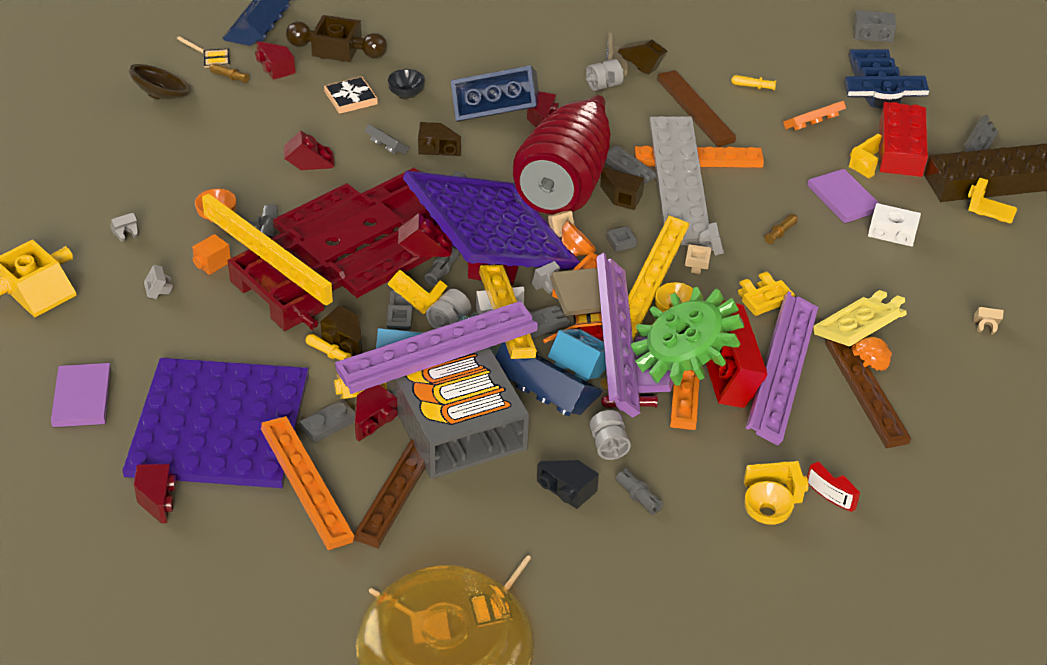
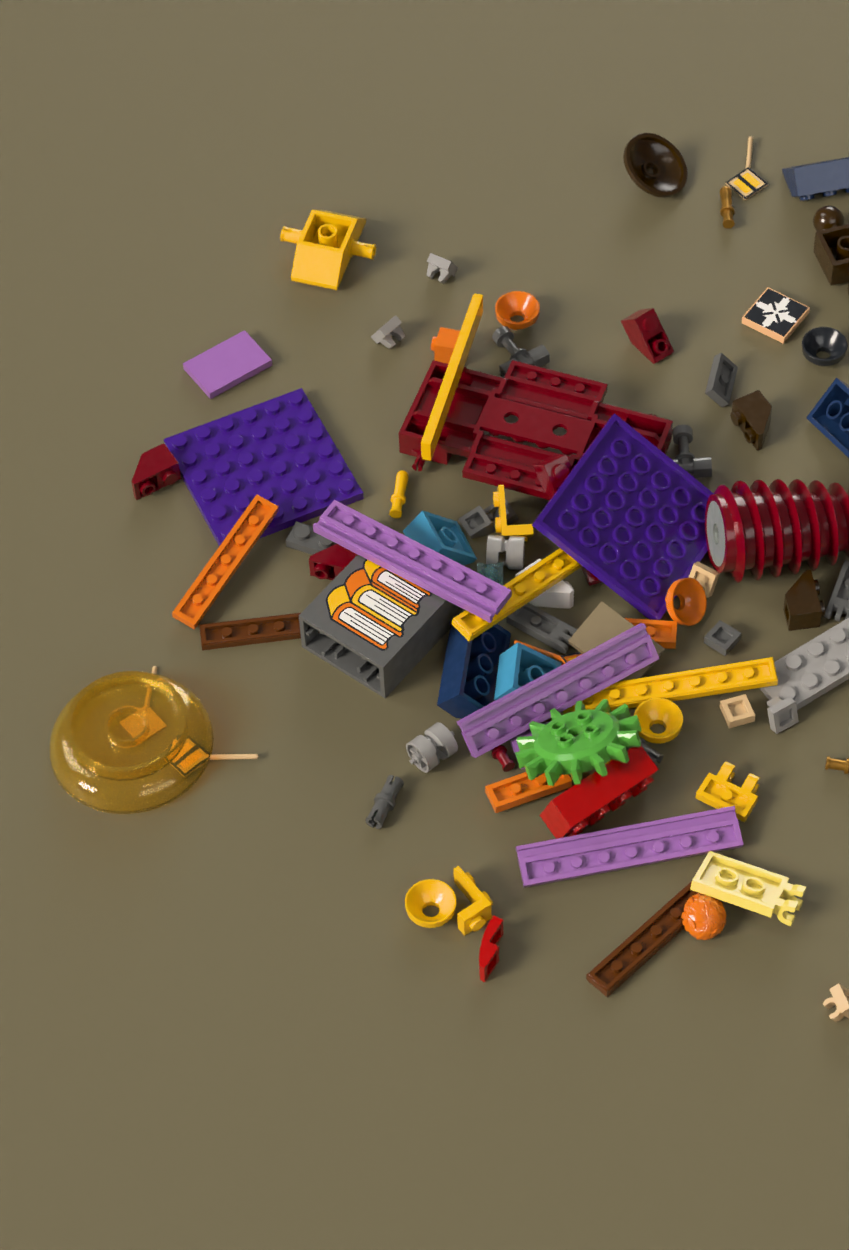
camera: 65 degrees right, 10 degrees up
dark red slope [255,42,296,80] -> none
dark brown slope [320,306,362,356] -> none
light grey tile [532,261,560,294] -> none
black slope [537,460,599,509] -> none

